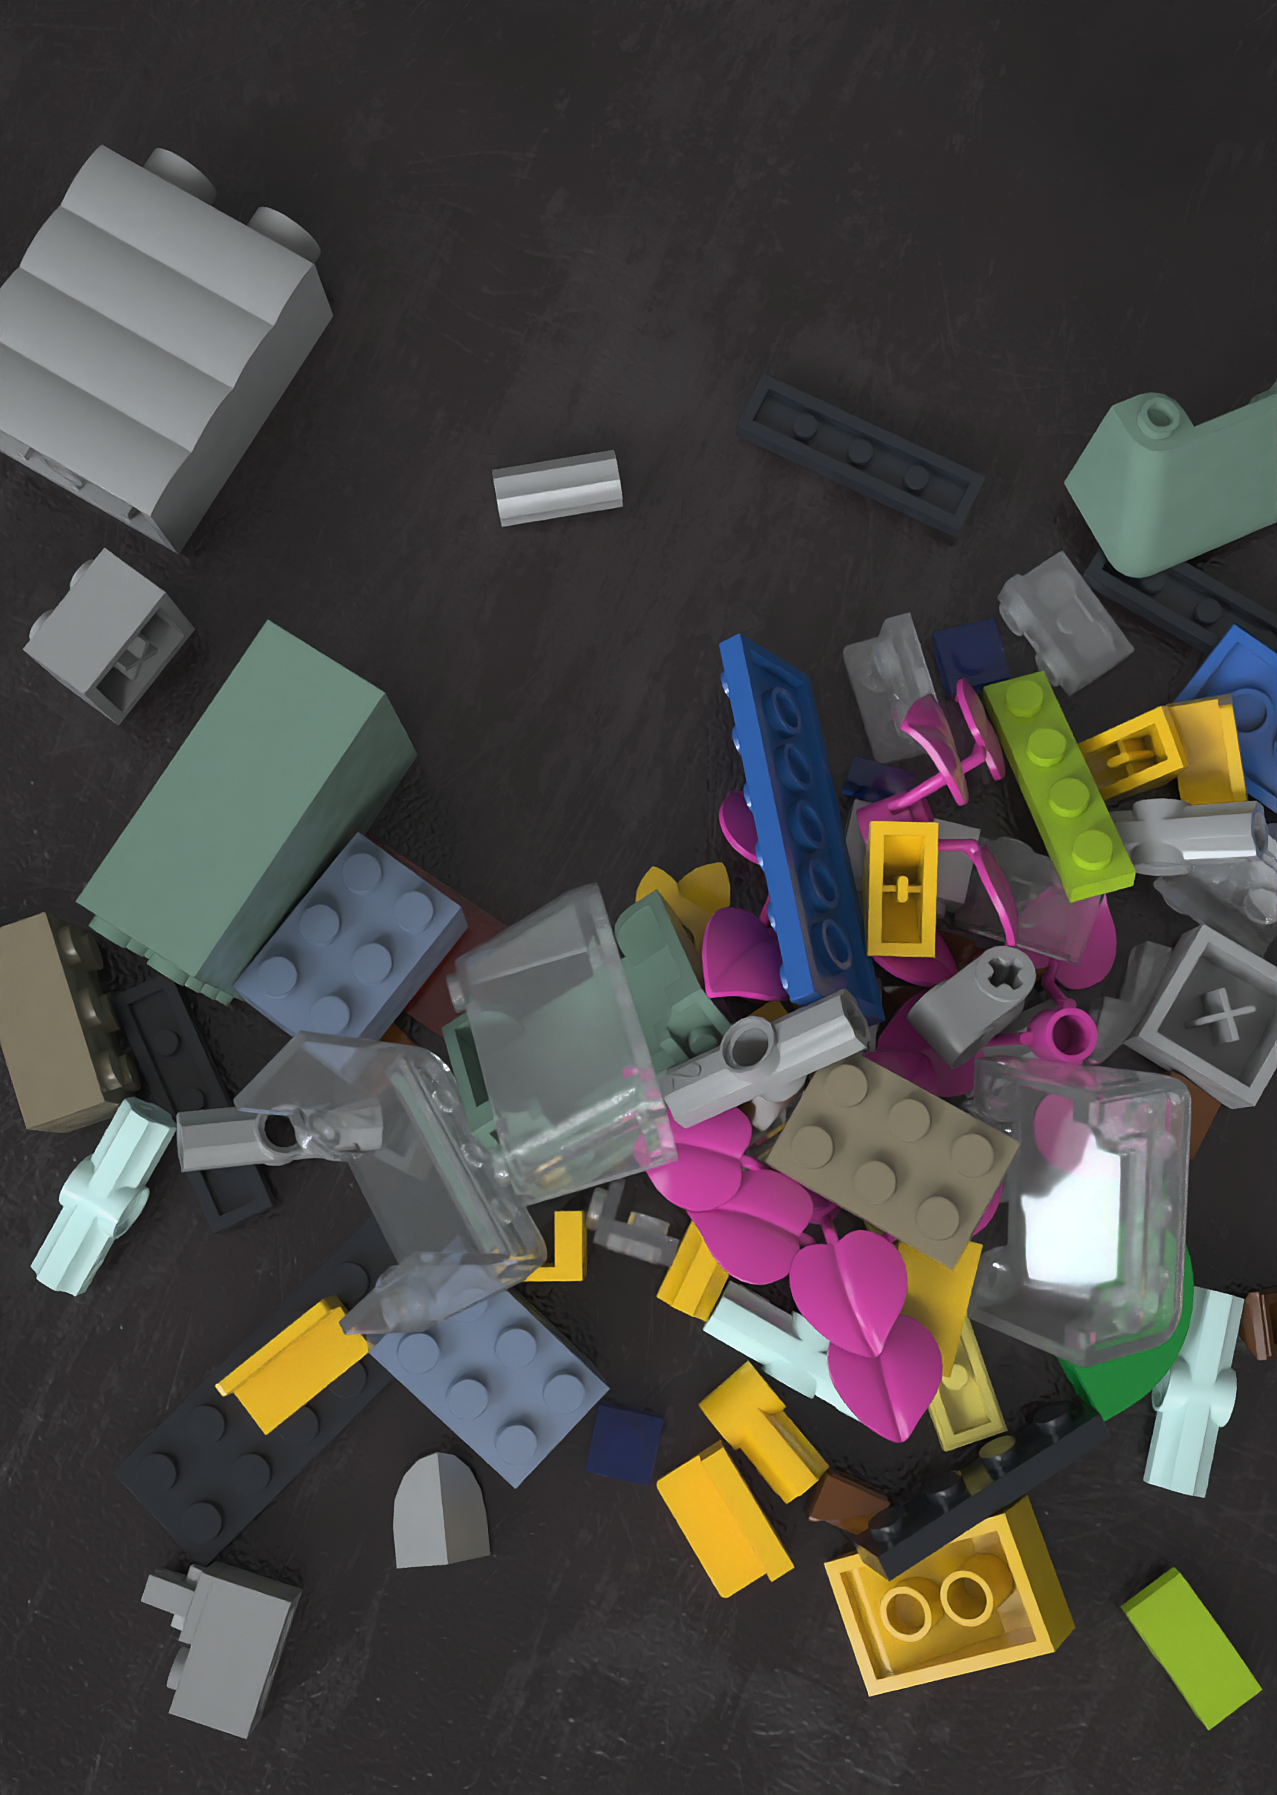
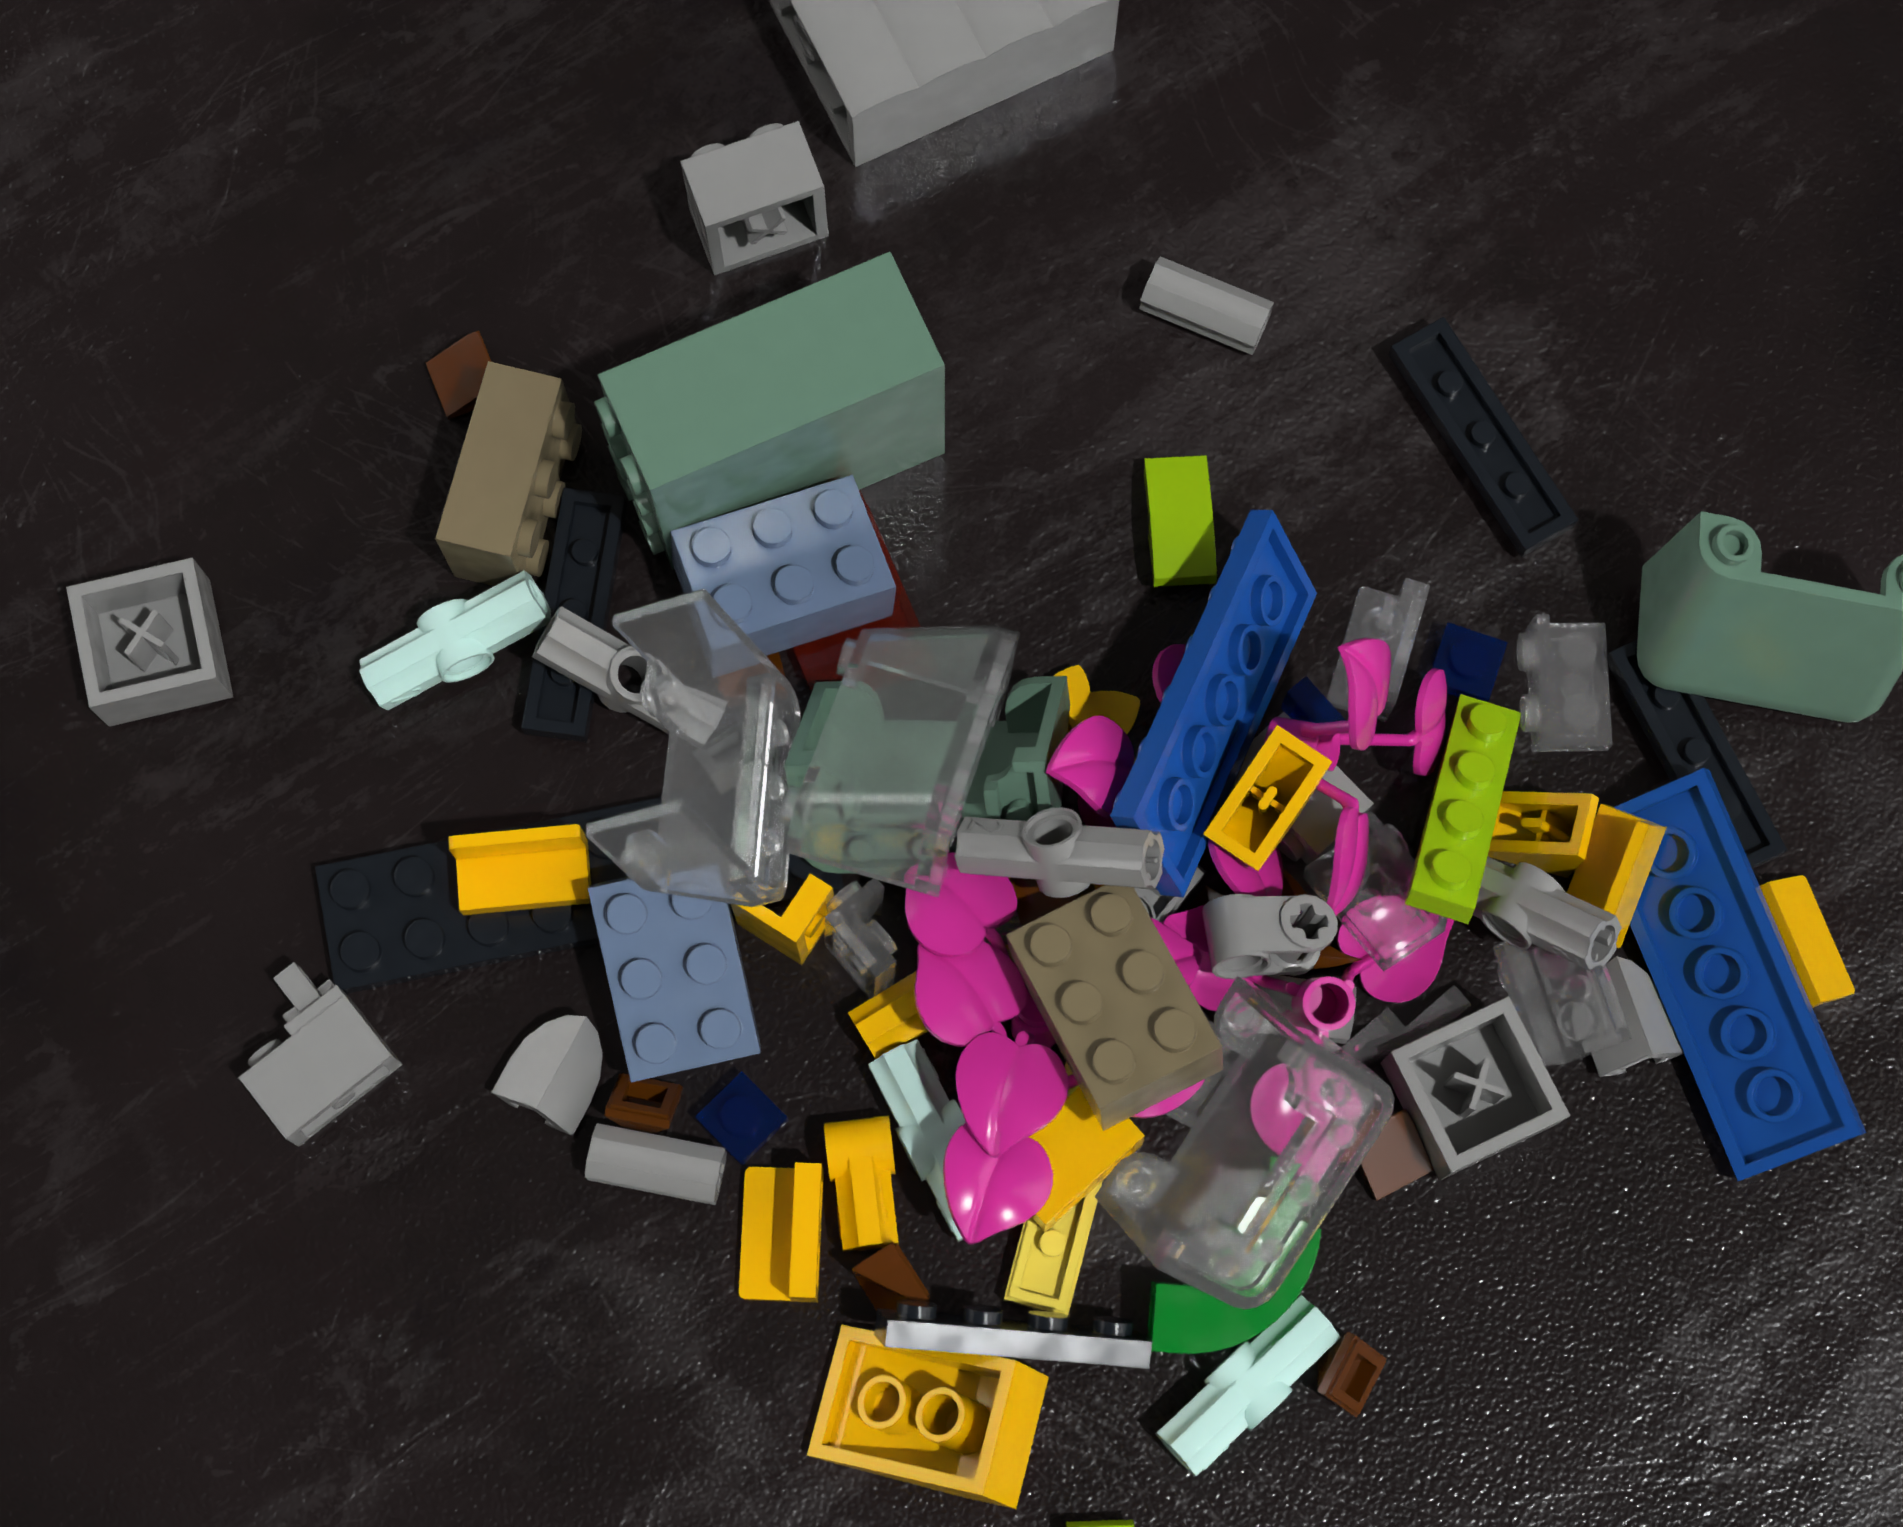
camera: 30 degrees right, 5 degrees down
none -> light grey axle [585,1123,727,1205]
none -> reddish brown slope [605,1073,683,1134]
none -> lime slope [1144,455,1217,587]

